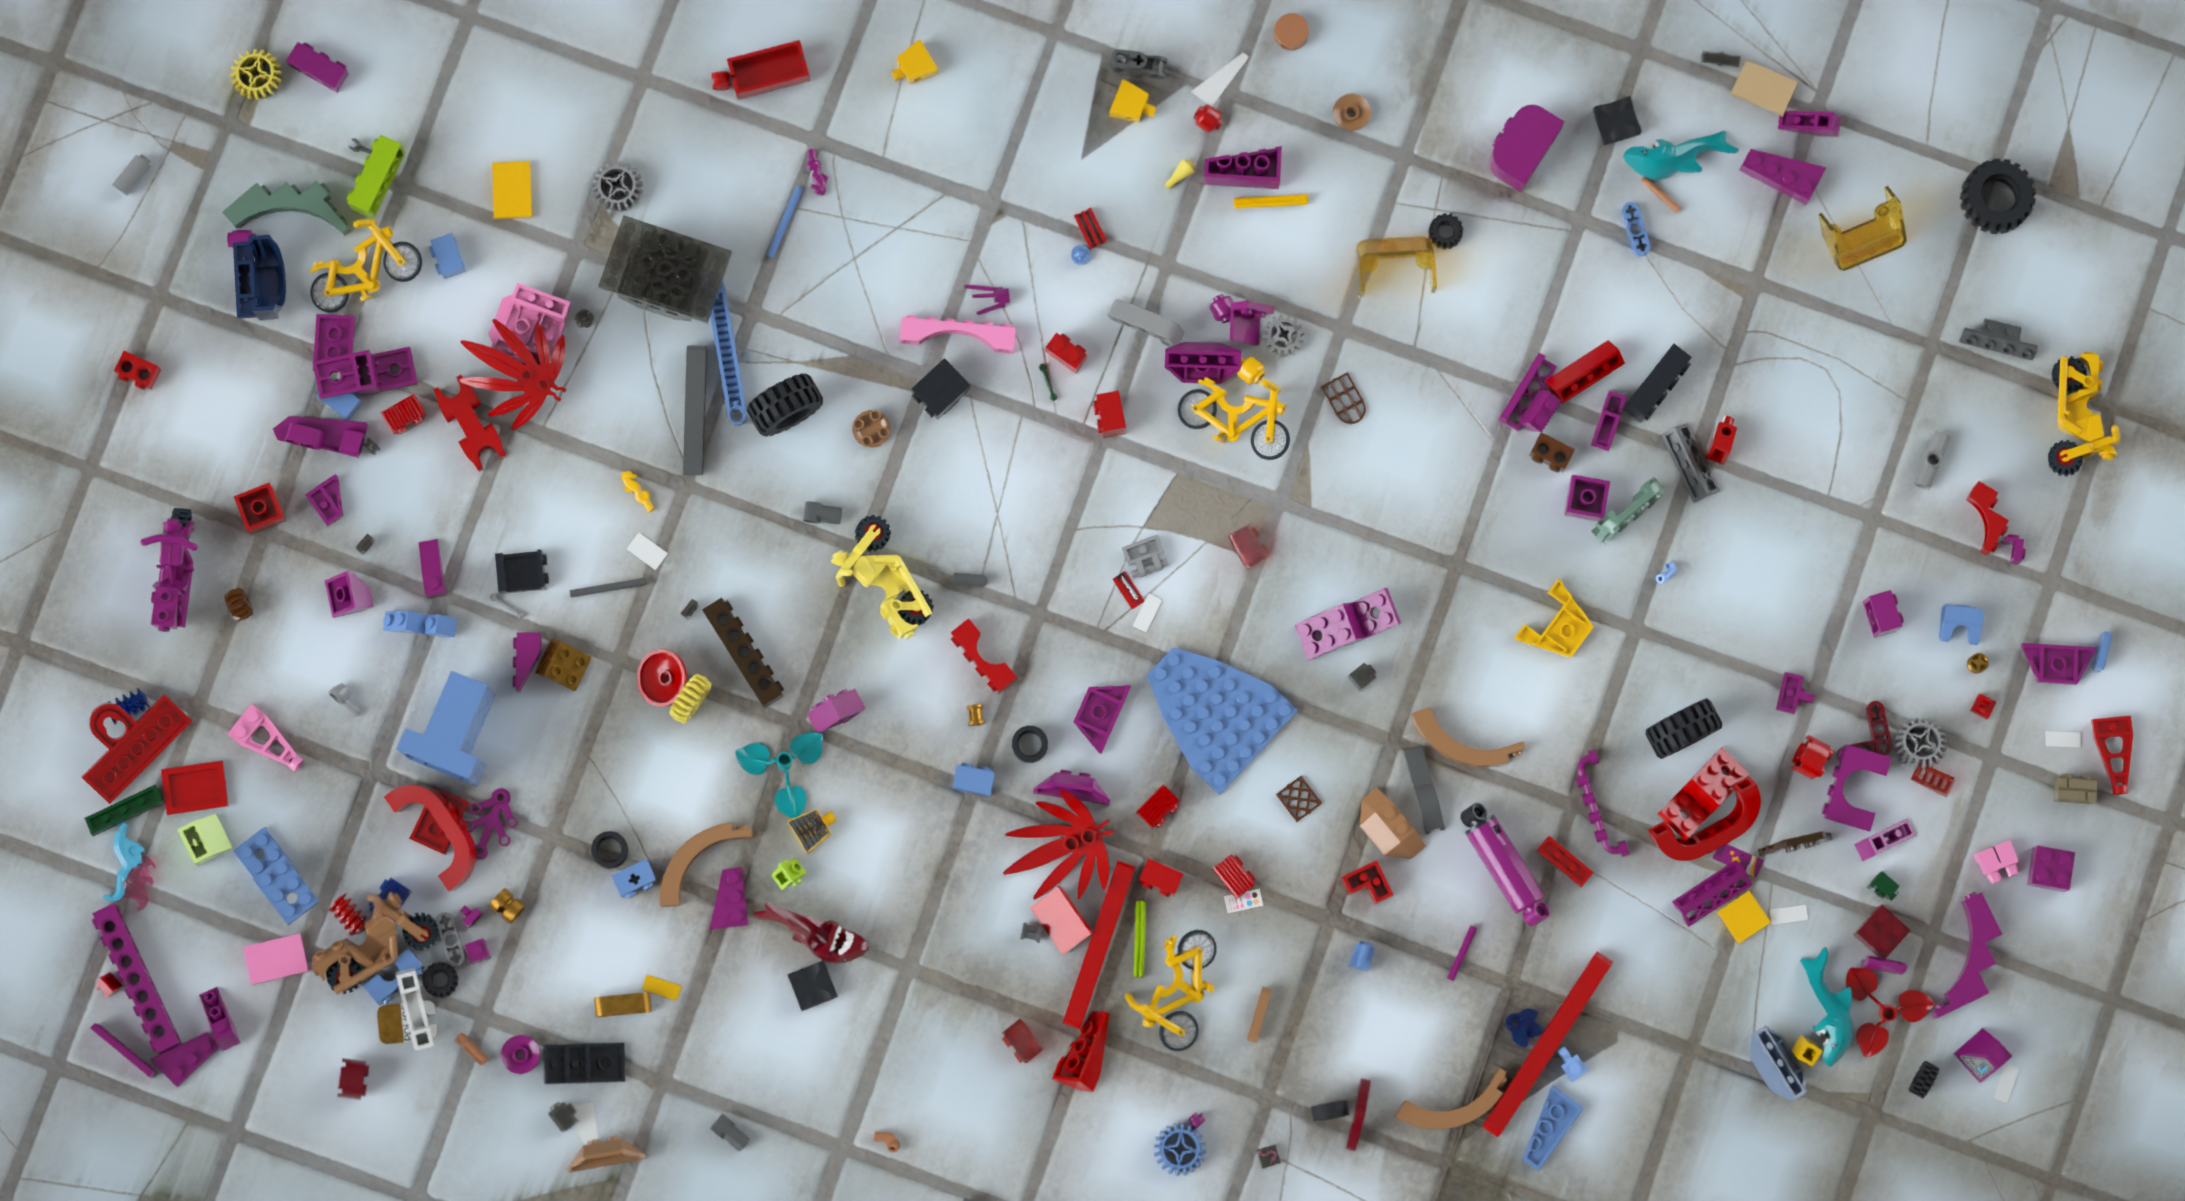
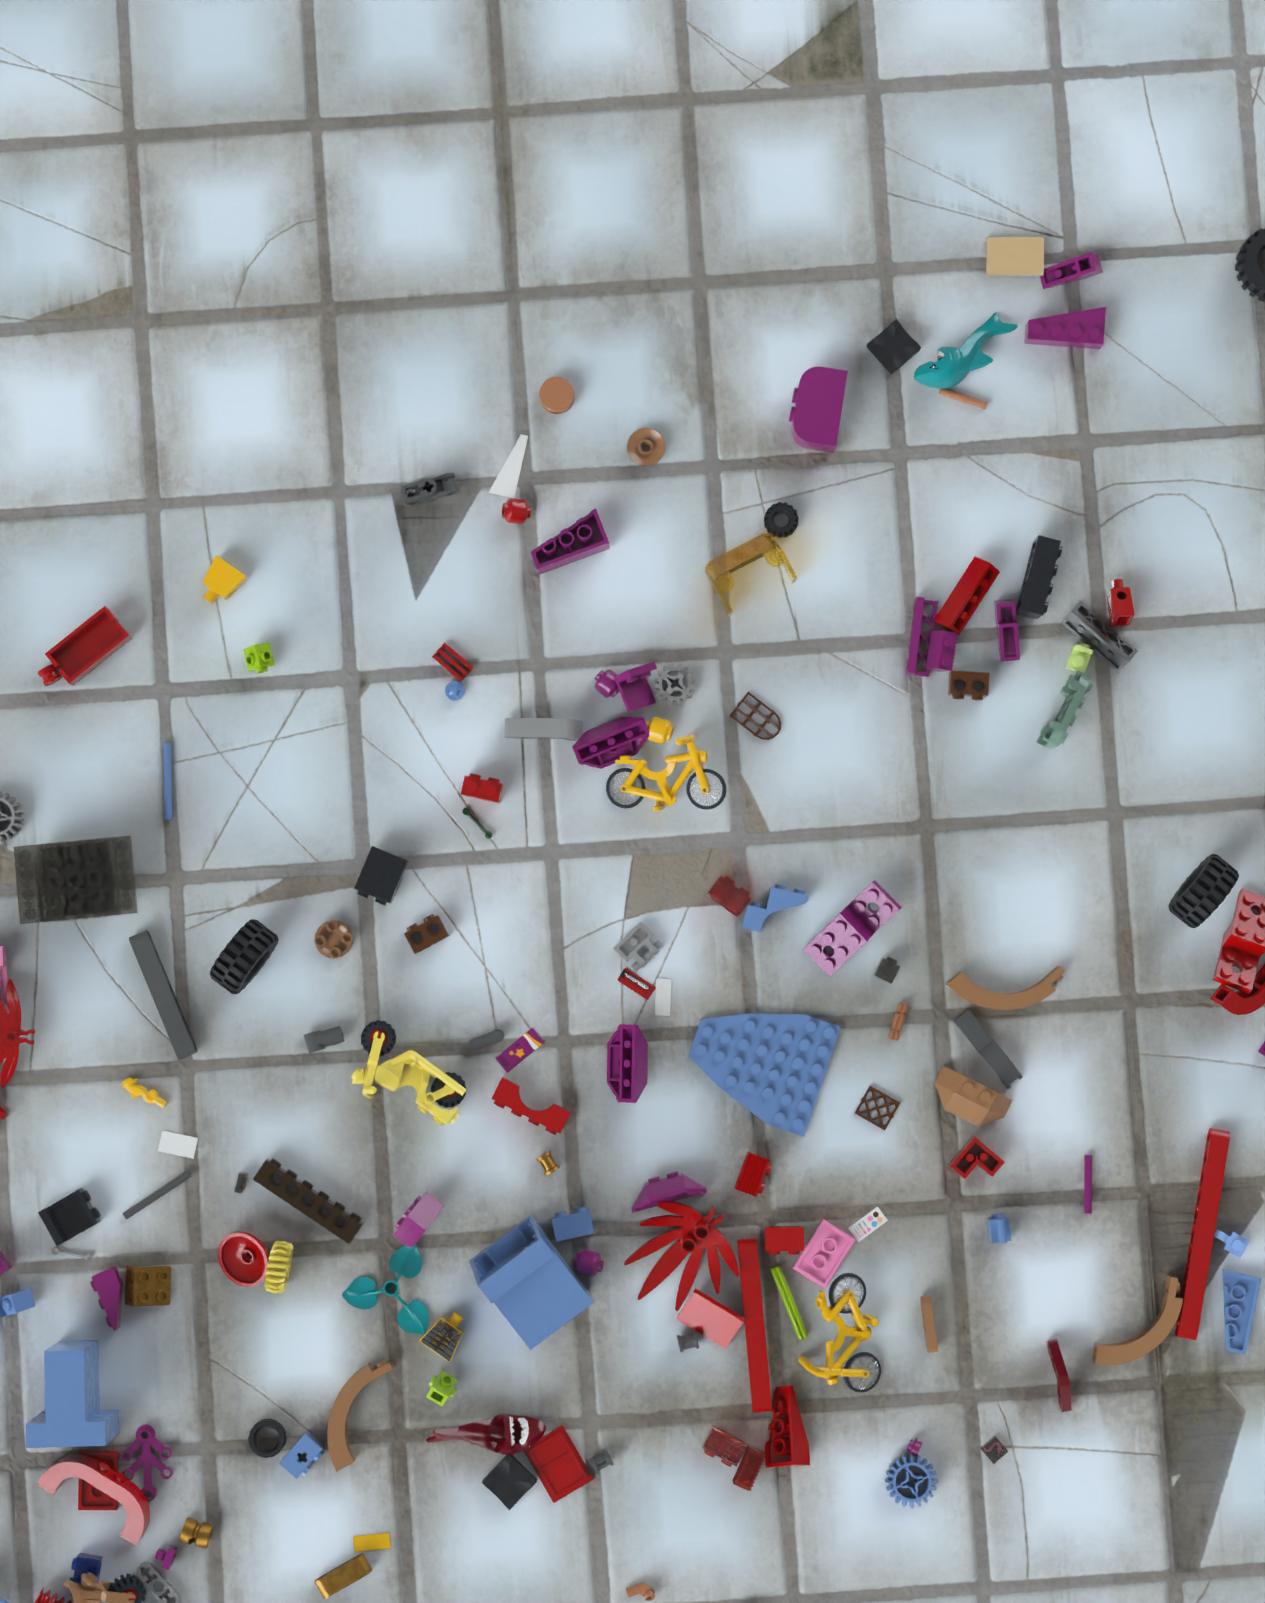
camera: 20 degrees left, 5 degrees up
magenta brick [464,938,491,965] -> none
clear smoke plate [575,309,594,328] -> none
medium blue gear [705,276,747,426] -> none
magenta wing [709,867,748,930] -> none
magenta animal [807,149,828,196] -> none
bright pink arch [900,315,1016,354] -> none
magenta plant [964,285,1010,315] -> none
black tyre [1012,725,1048,763] -> none
magenta wing [1073,685,1131,754] -> none
red brick [1093,390,1126,438] -> none
yellow torso [1109,79,1157,122] -> none
light yellow cone [1165,159,1195,190] -> none
red brick [1213,854,1256,900] -> none
yellow axle [1233,194,1308,209] -> none
black tyre [1311,1100,1349,1122] -> none
magenta piece [1460,802,1550,926] -> none
clear blue plate [1505,1009,1543,1048] -> none
yellow wing [1514,579,1594,658] -> none
red plate [1536,836,1594,887] -> none
magenta brick [1564,475,1610,522] -> none
magenta bar [1576,749,1630,857] -> none
medium blue beam [1621,202,1650,257] -> none
light blue arm [1656,562,1677,584] -> none
clear smoke pin [1701,50,1741,68] -> none
clear yellow windscreen [1819,186,1907,271] -> none
none -> lime brick [243,643,275,674]
none -> reddish brown brick [404,914,450,954]
none -> medium blue piece [469,1214,593,1350]
none -> magenta sticker [495,1028,544,1073]
none -> red piece [524,1425,594,1503]
none -> magenta head [574,1249,604,1277]
none -> dark grey bush [589,1449,614,1474]
none -> magenta wedge [607,1024,648,1103]
none -> clear red brick [733,1444,766,1491]
none -> medium blue arch [741,884,809,932]
none -> bright pink tile [792,1219,856,1289]
none -> nougat axle [888,1003,908,1041]
none -> yellowish green bracket [1065,643,1093,674]

